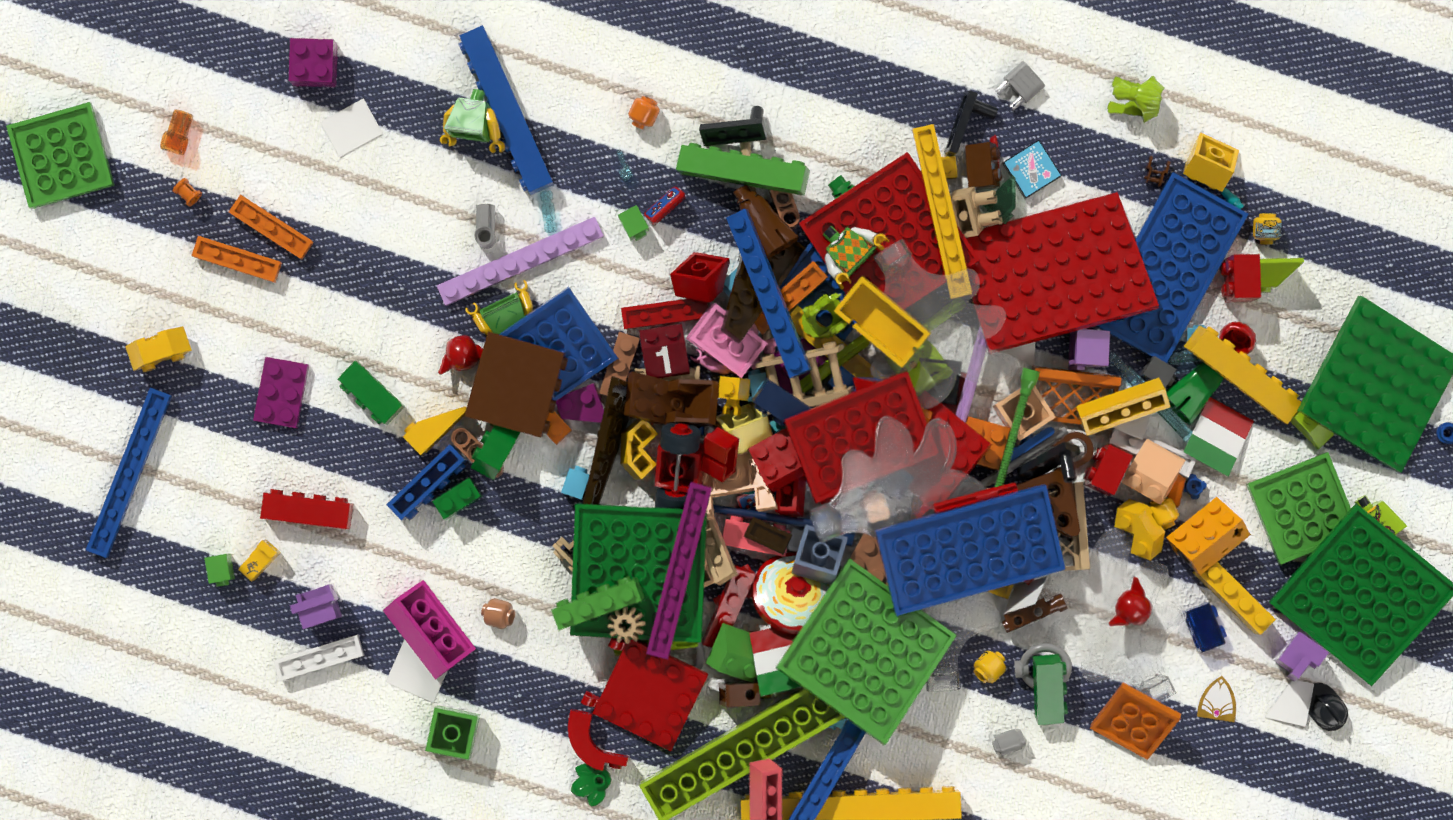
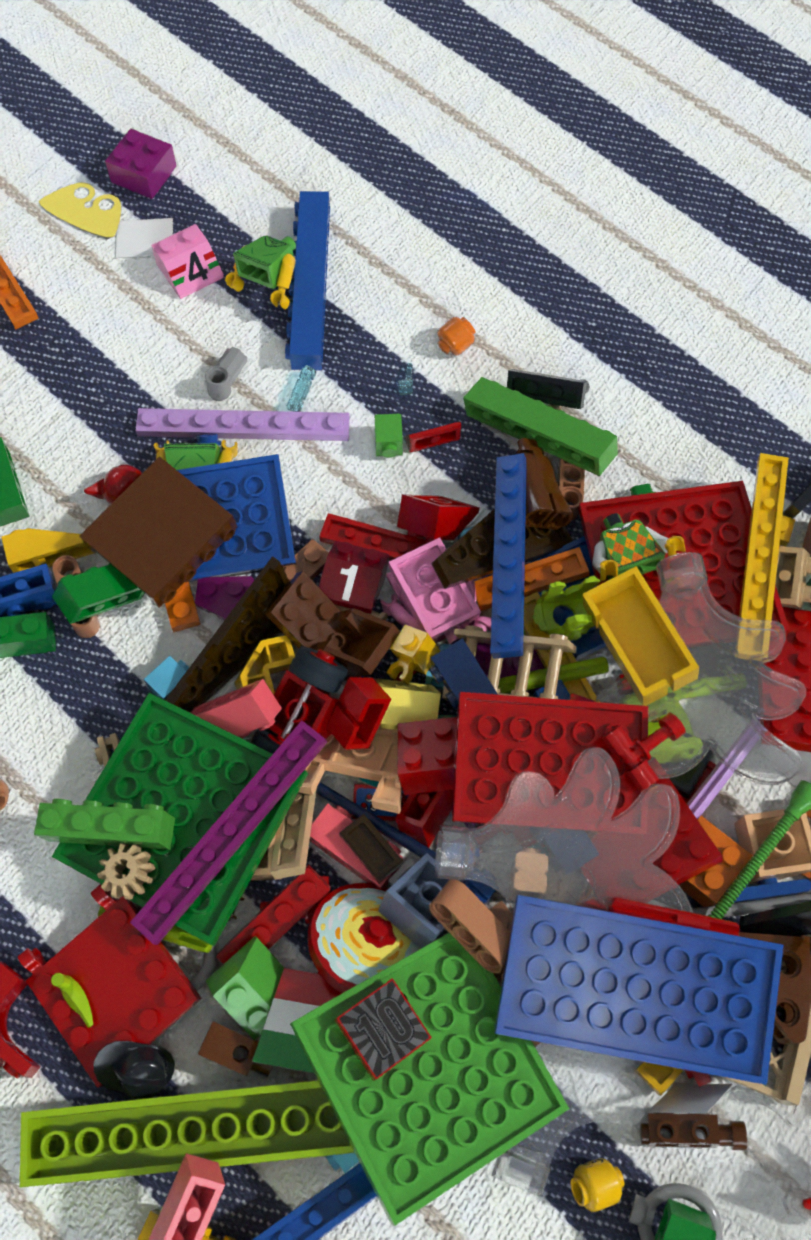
camera: 30 degrees right, 20 degrees down
none -> light yellow piece [39,182,121,237]
none -> lime bar [51,973,93,1028]
none -> black piece [94,1041,175,1100]
none -> bright pink slope [151,224,224,299]
none -> coral brick [190,679,282,739]
none -> blue plate [194,434,221,446]
none -> tile [335,978,432,1081]
none -> nougat beam [429,879,510,973]
none -> red bar [601,713,686,791]

